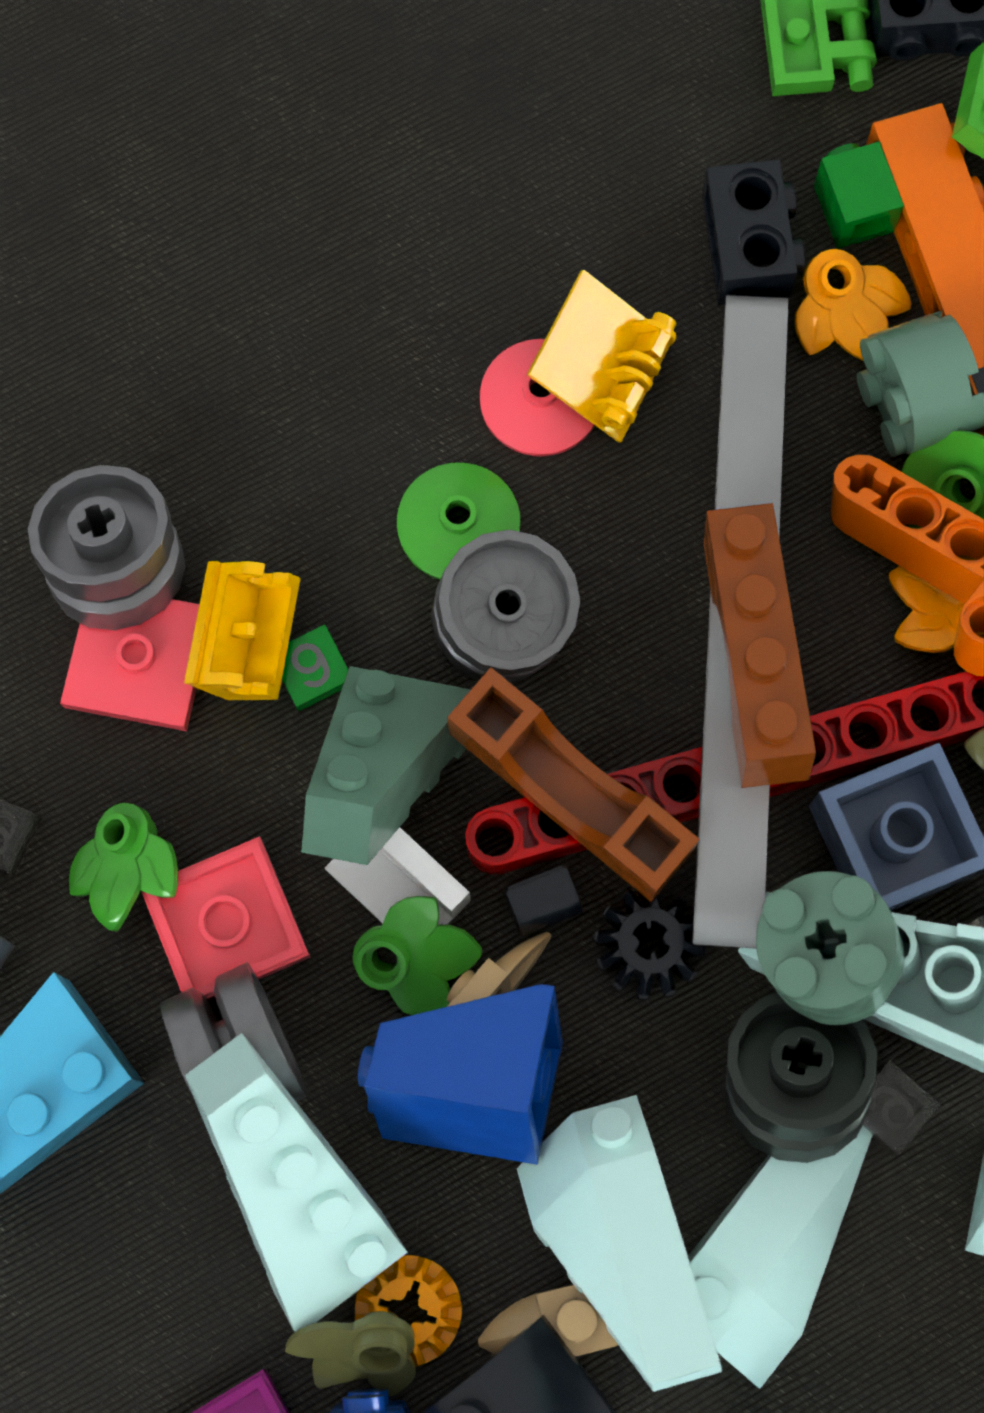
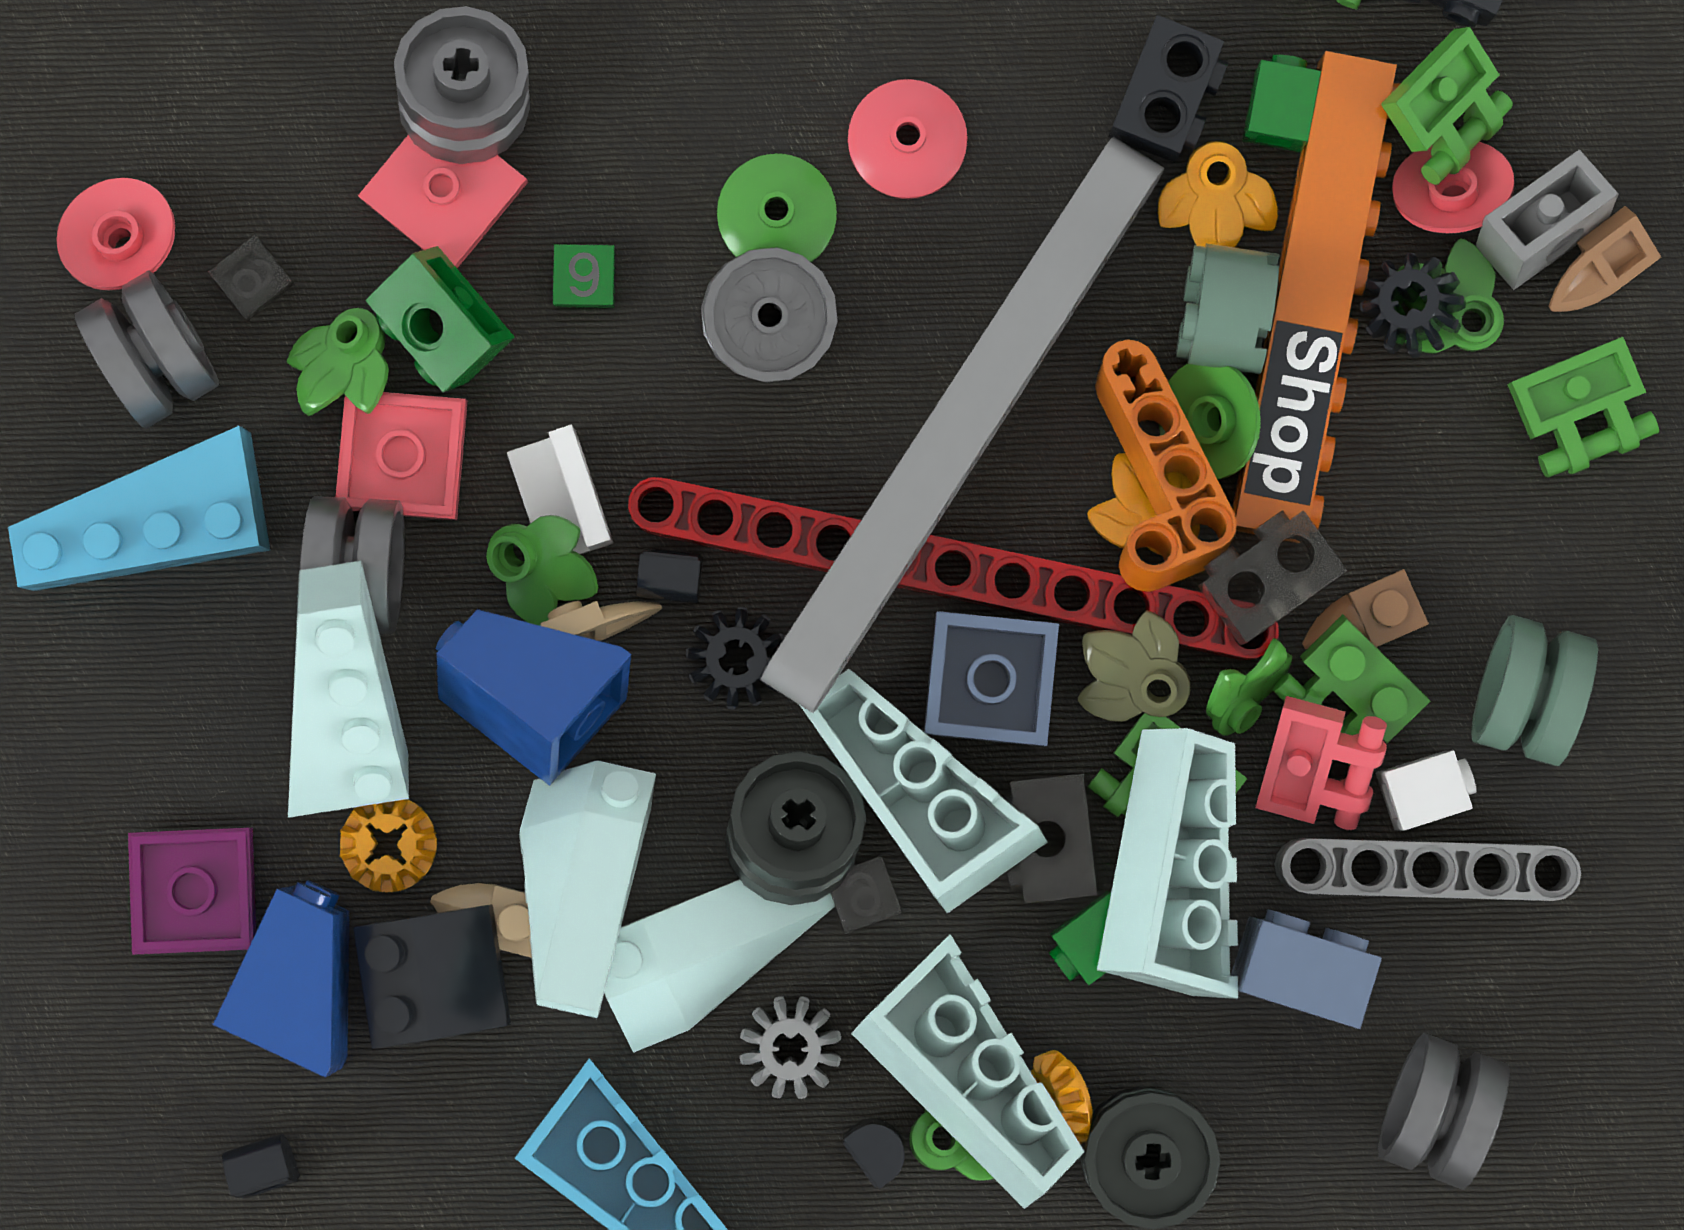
camera: 25 degrees right, 10 degrees up
yellow hinge [184,561,301,700] -> none
olive plate [285,1311,416,1396] -> none
sand green wedge [302,666,471,865] -> none
dark orange arch [447,667,700,902] -> none
yellow hinge [527,270,677,443] -> none
dark orange arch [703,503,816,788] -> none
sand green brick [756,871,905,1025] -> none
none -> green brick [365,246,515,392]
none -> light grey gear [740,996,841,1099]

